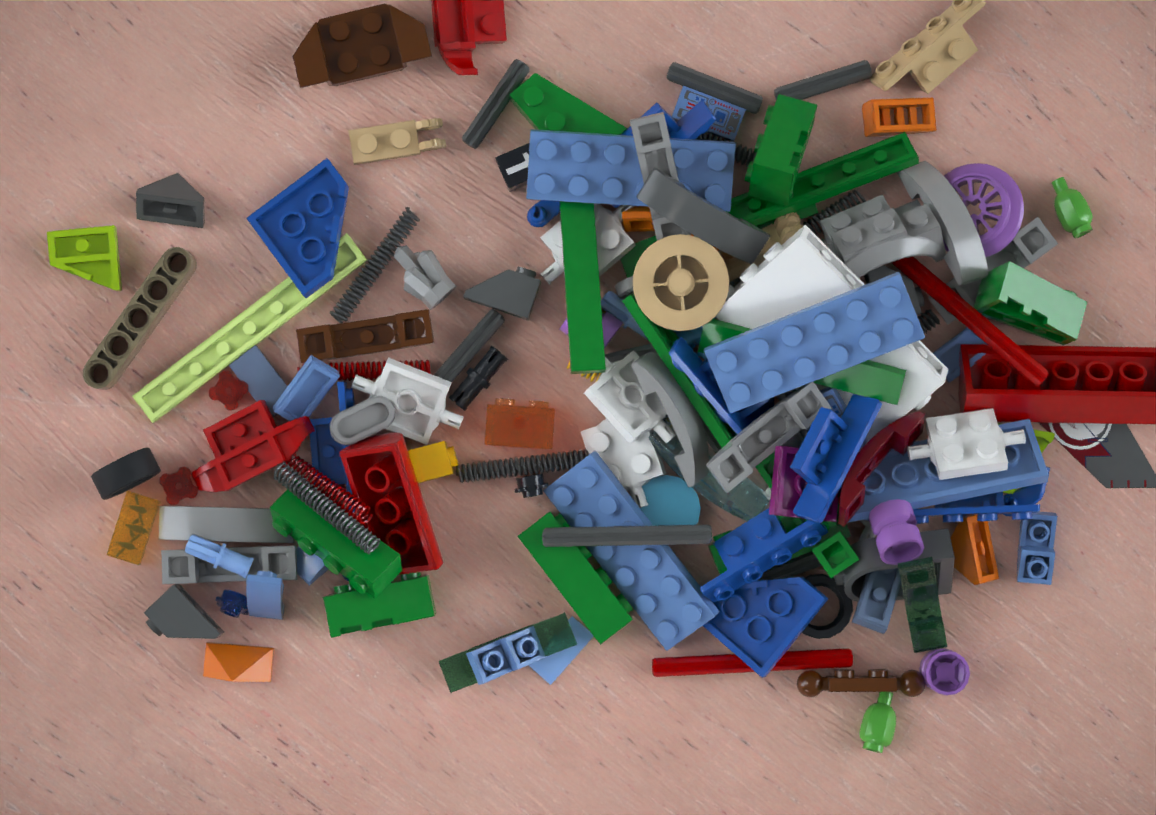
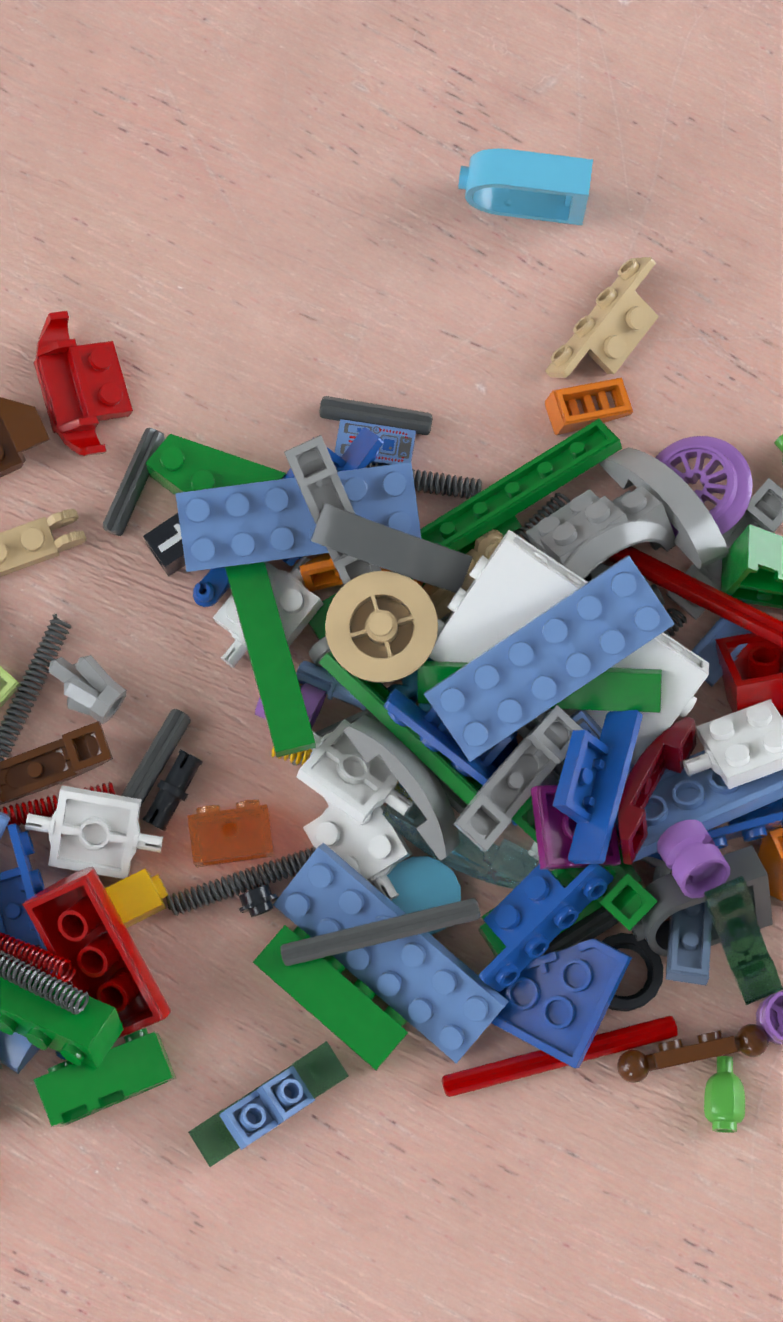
camera: 10 degrees left, 10 degrees down
light grey tile [330,396,395,445] -> none
dark grey slope [464,266,541,320] -> none
light blue sticker [529,616,594,685] -> none
green wedge [744,94,818,206] -> none
dark grey axle [774,60,872,100] -> none

